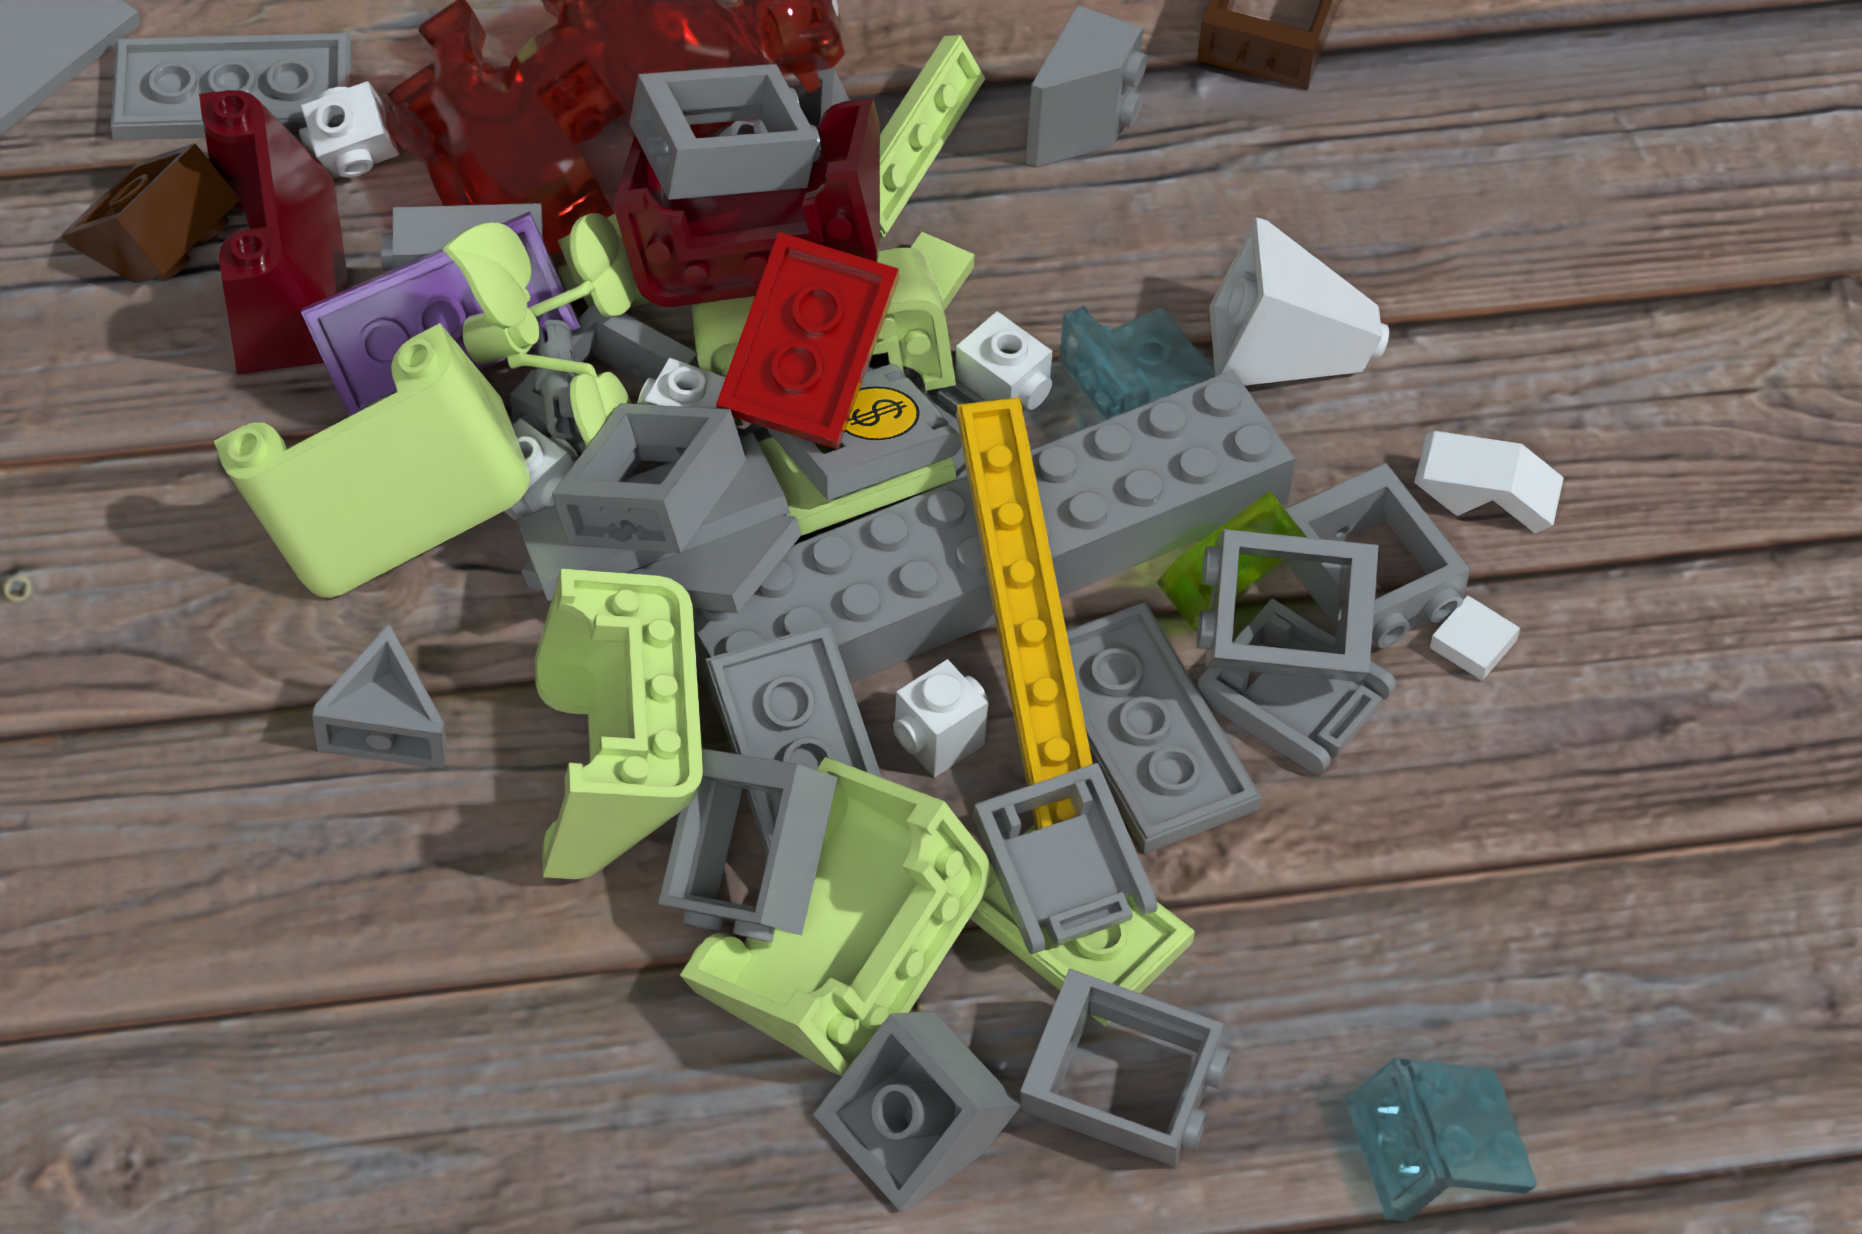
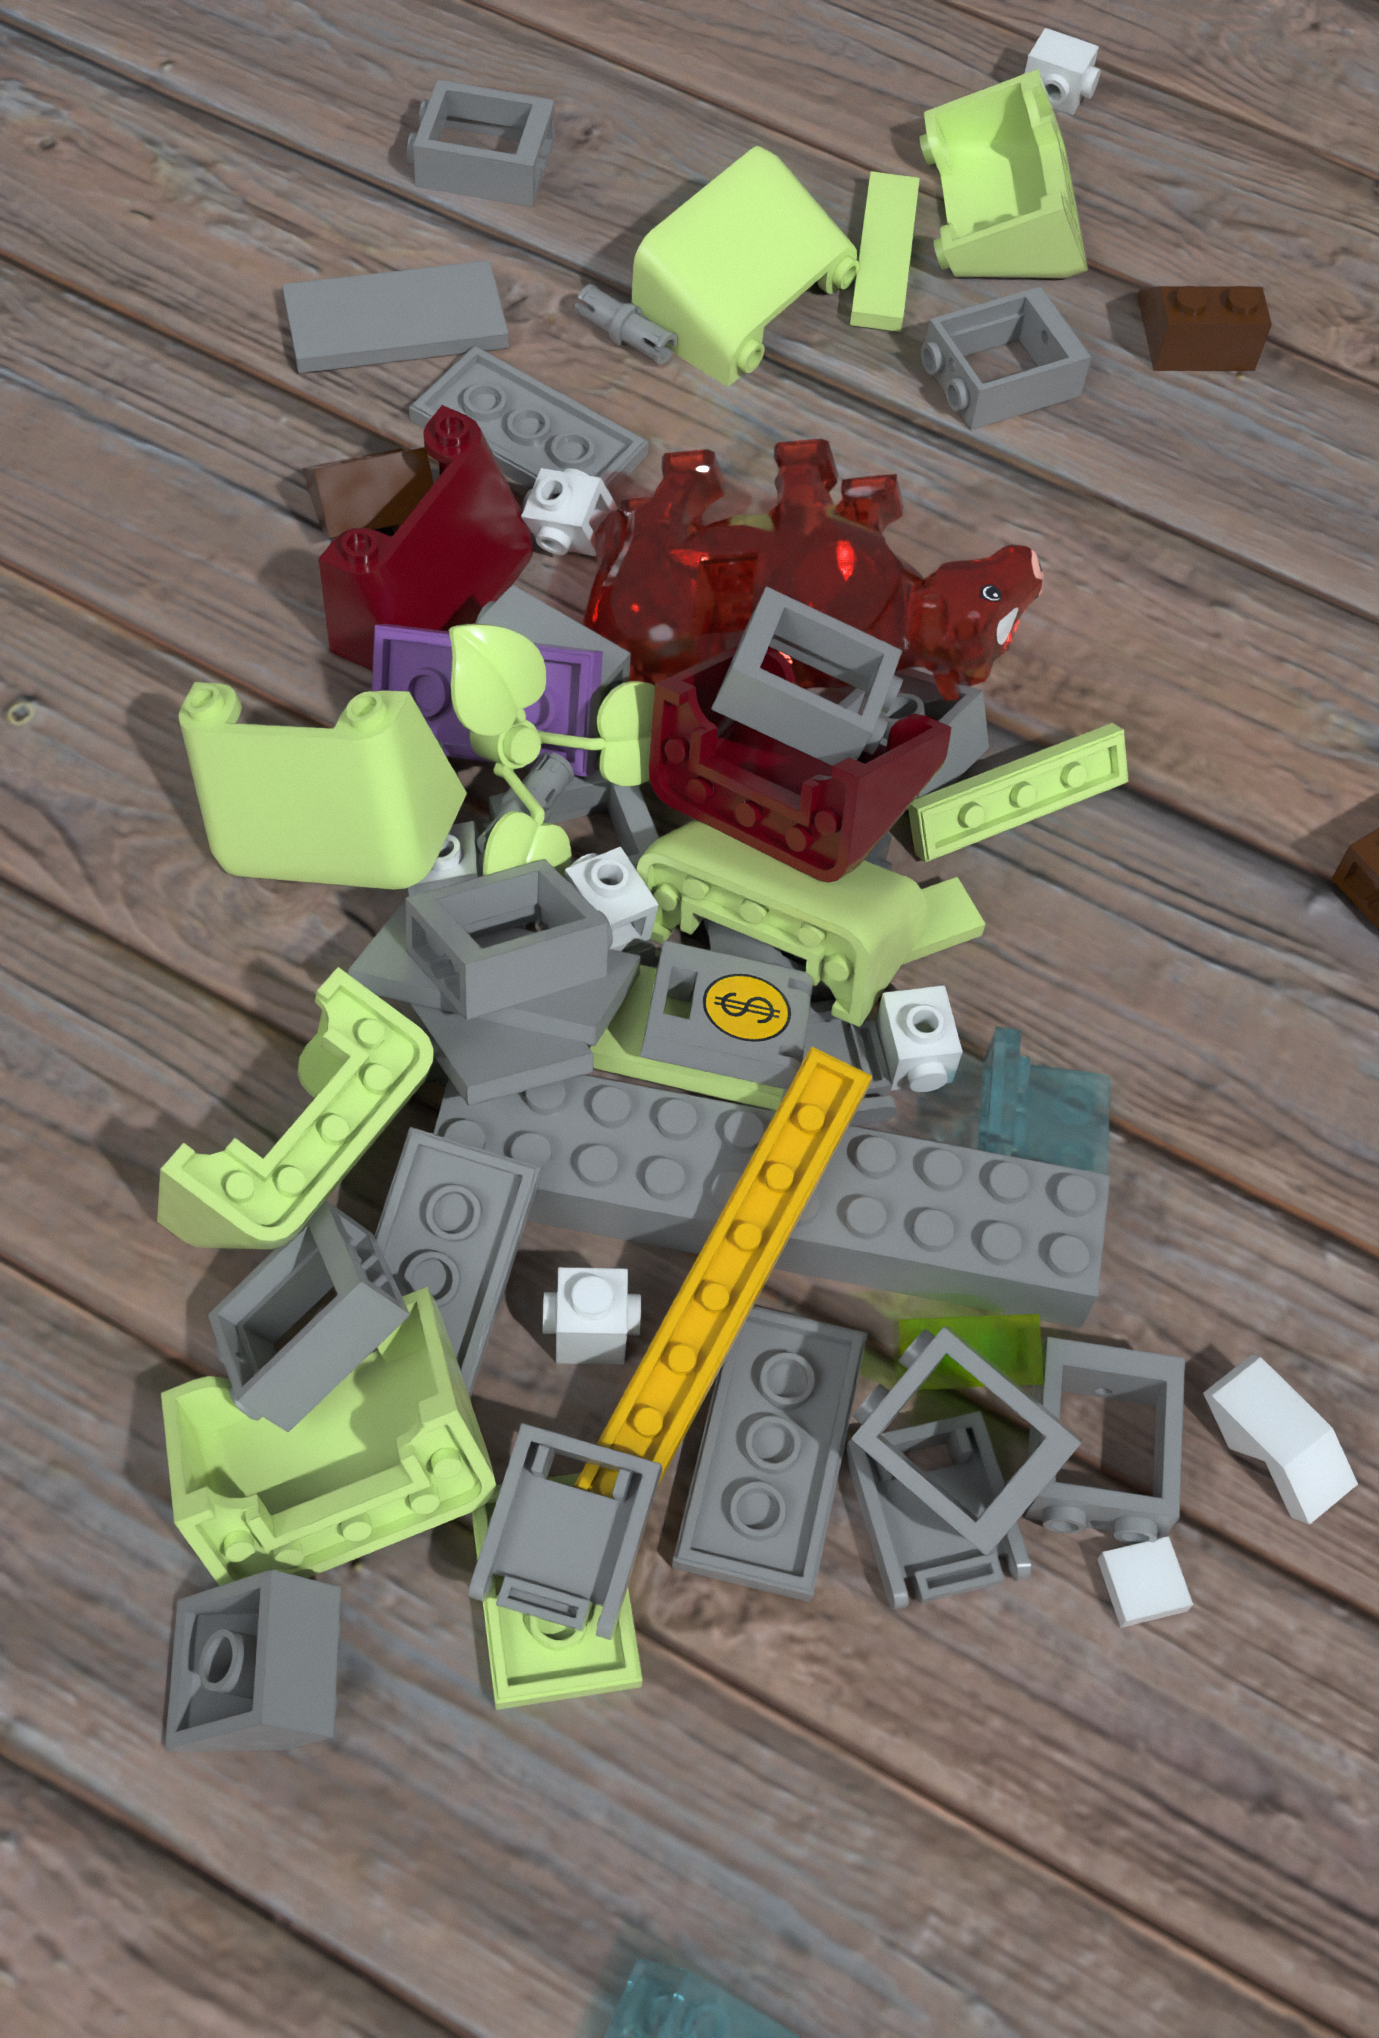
camera: 35 degrees right, 5 degrees up
light grey slope [312,623,448,769] -> none
red plate [716,232,900,450] -> none
light grey window [1020,968,1232,1168] -> none
light grey slope [1025,5,1148,167] -> none
white slope [1209,217,1389,386] -> none

